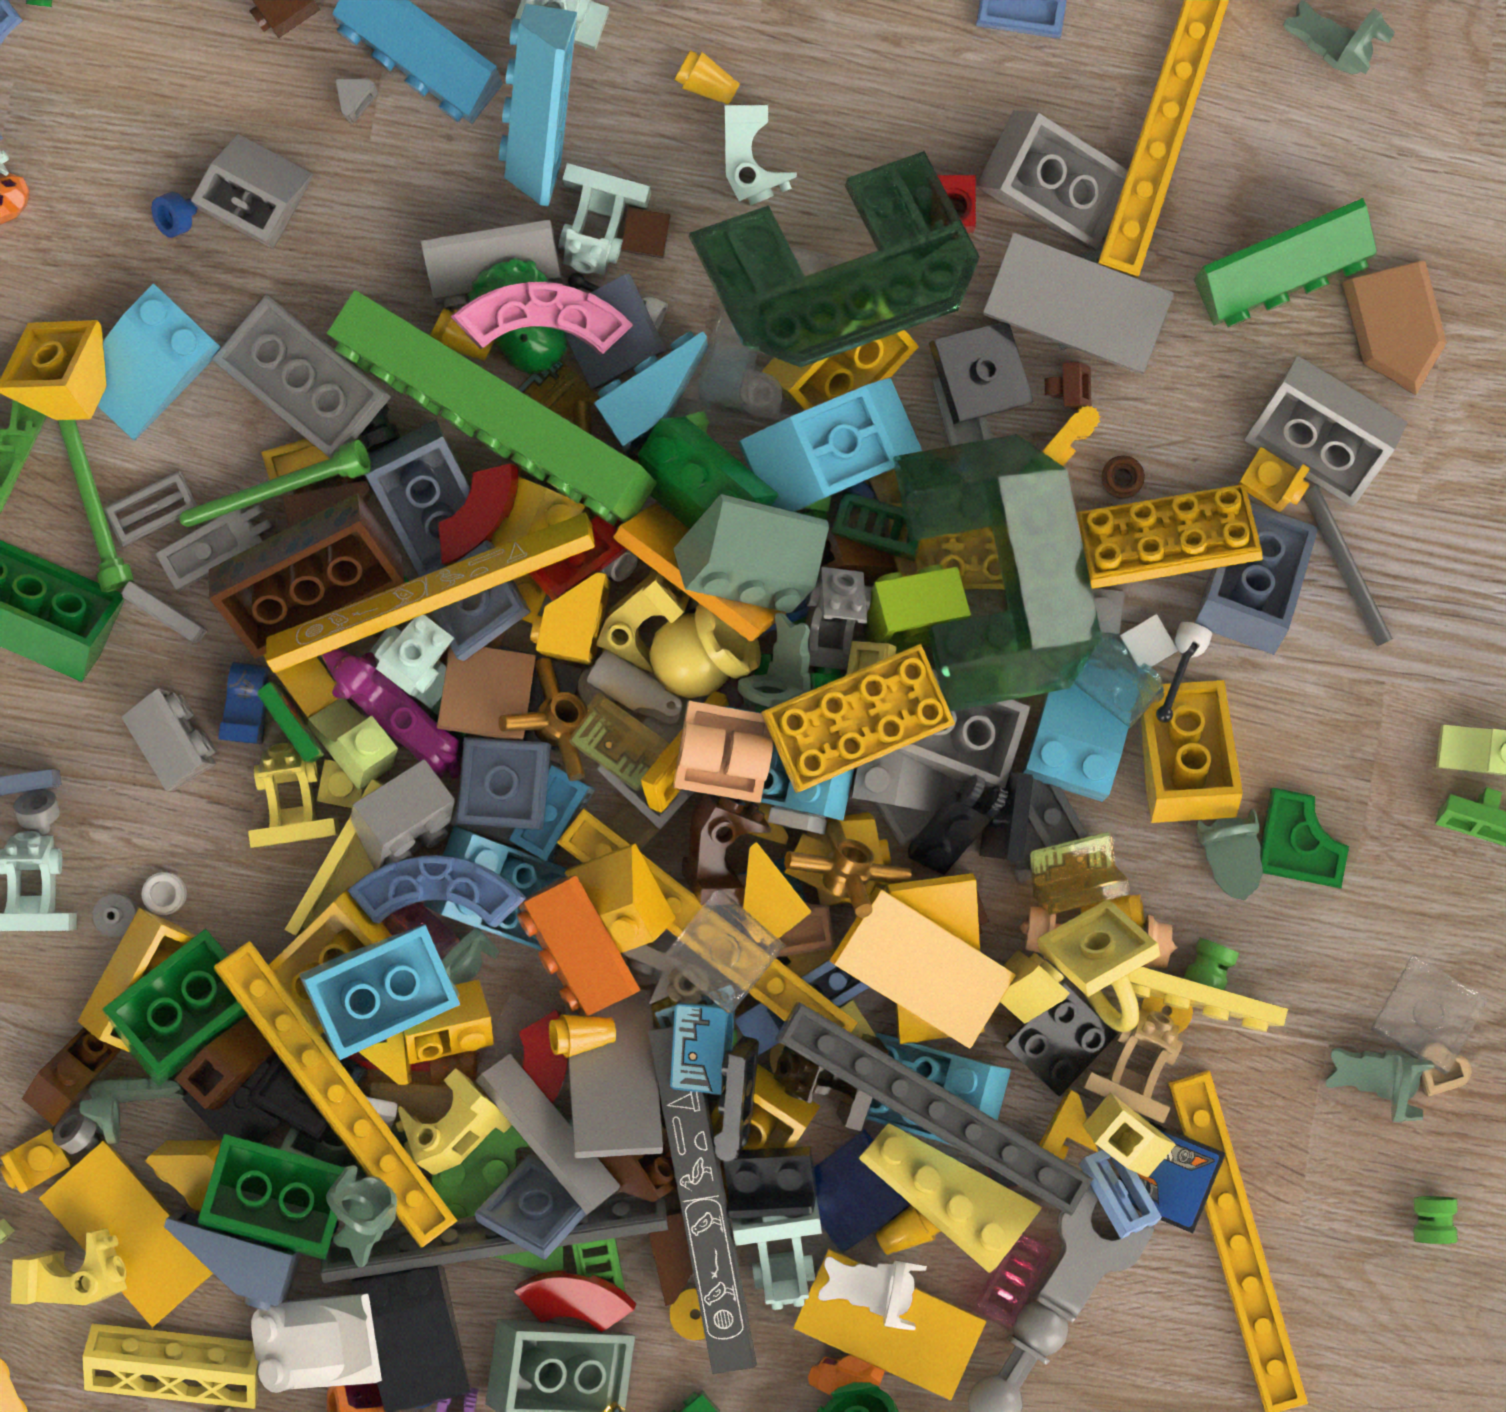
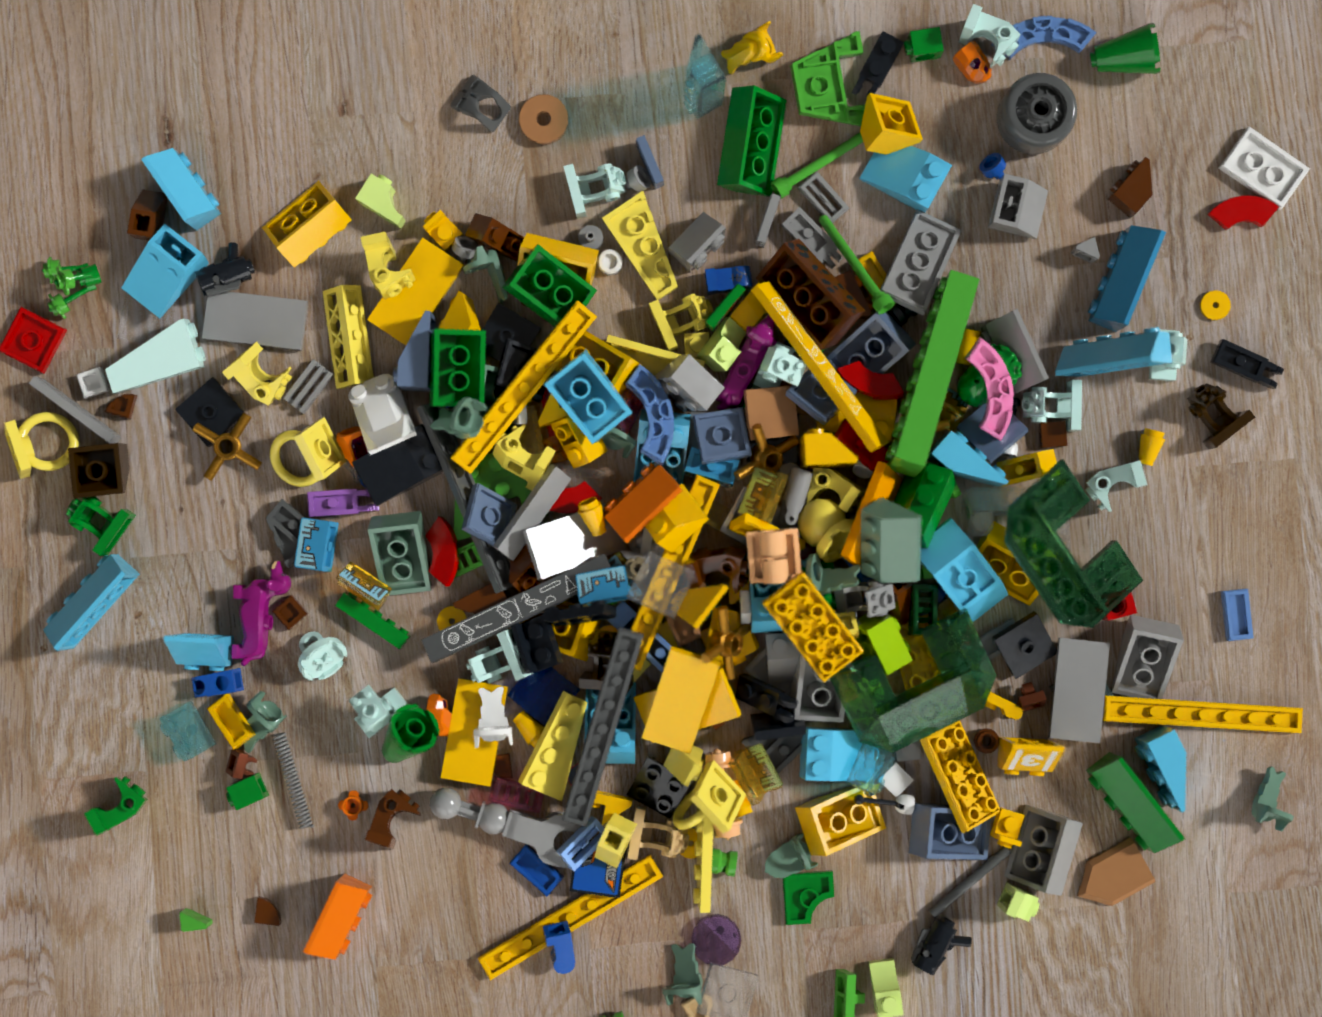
camera: 70 degrees right, 0 degrees up
reddish brown slope [175,1017,274,1110] -> none
none -> reddish brown tile [494,753,513,778]
none -> blue tile [509,844,564,897]
none -> blue leg [542,921,575,974]
none -> light yellow wing [602,191,678,301]
none -> clear purple tile [691,914,741,965]
none -> black piece [911,916,972,975]
none -> yellow slope [996,449,1059,487]
none -> dark grey wheel [997,73,1077,155]
none -> yellow slope [997,737,1065,776]
none -> yellowish green arch [997,882,1040,922]
none -> medium azure slope [1134,725,1186,812]

